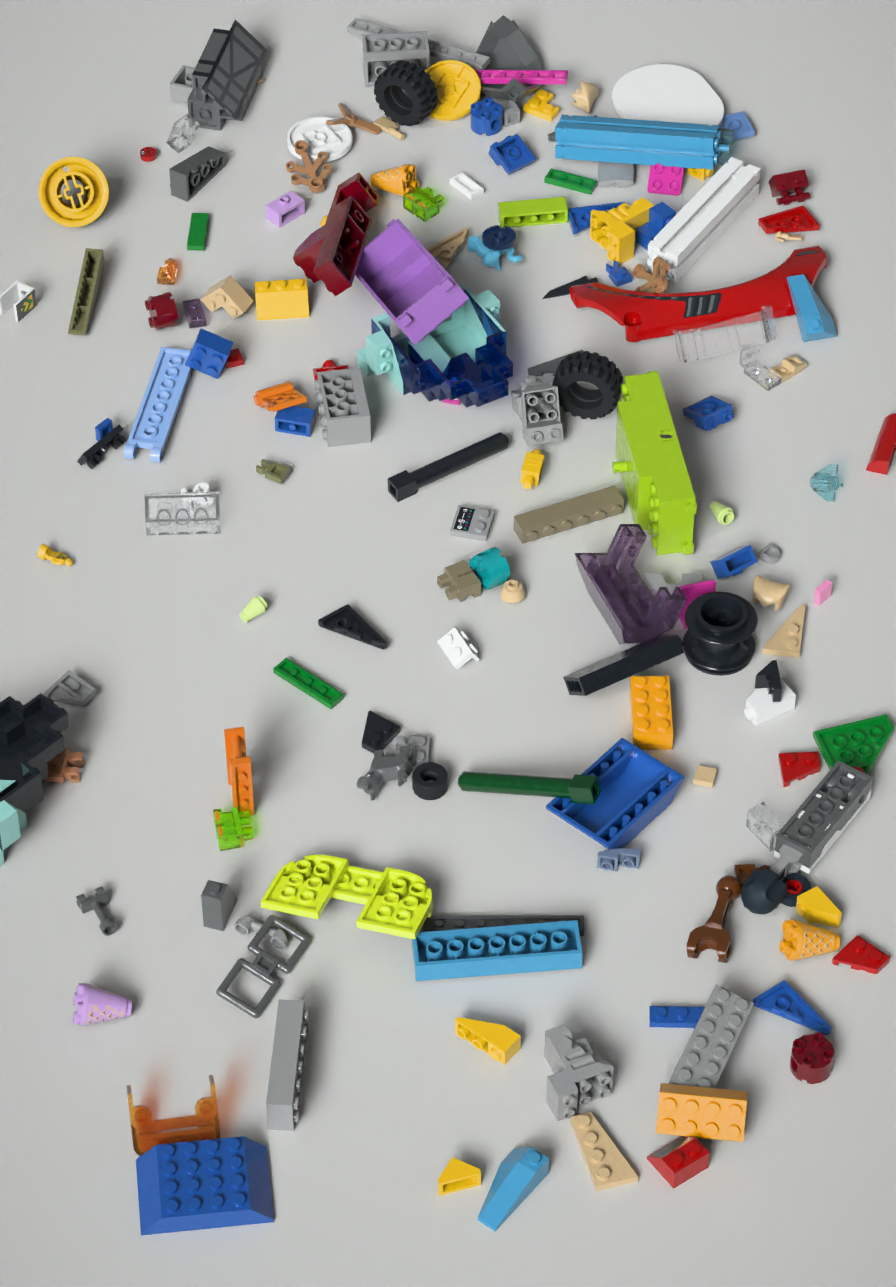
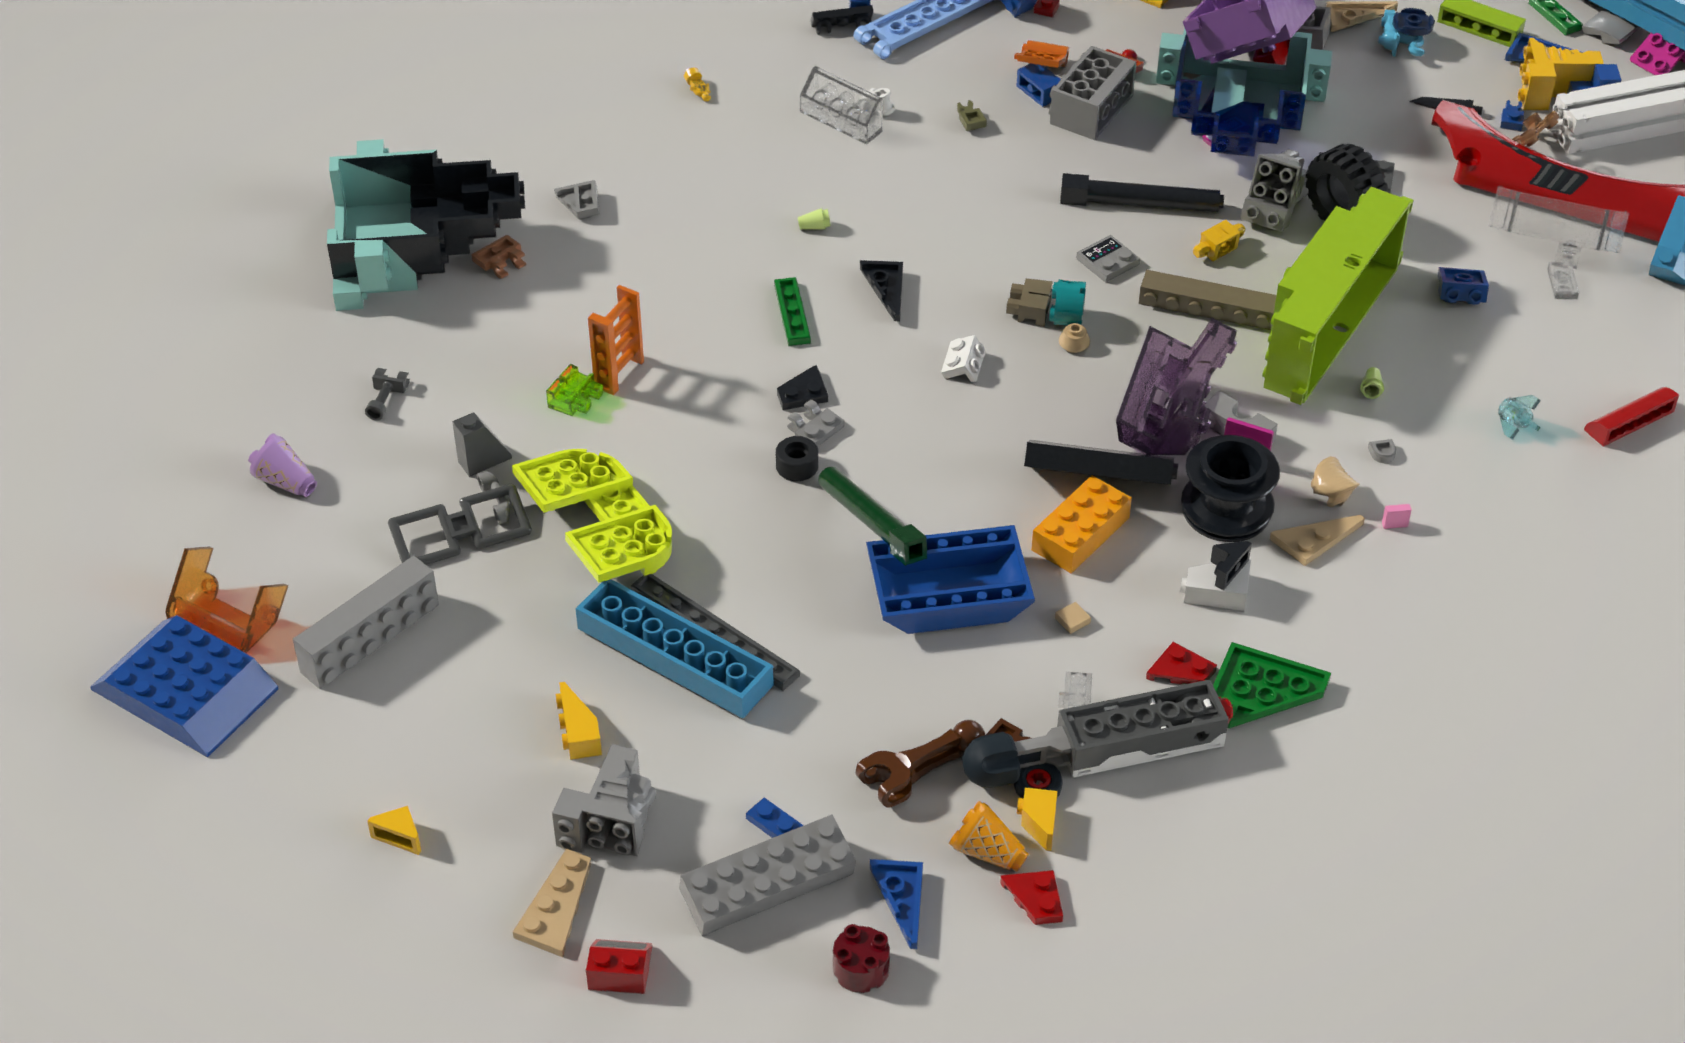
camera: 40 degrees right, 0 degrees up
dark grey animal [357,745,416,801] -> none
dark azure wedge [478,1147,549,1231] -> none
sand blue slope [597,848,641,871] -> none
light orange brick [656,1083,747,1142] -> none
blue brick [710,545,758,579] -> none
tan slope [768,355,807,383] -> none

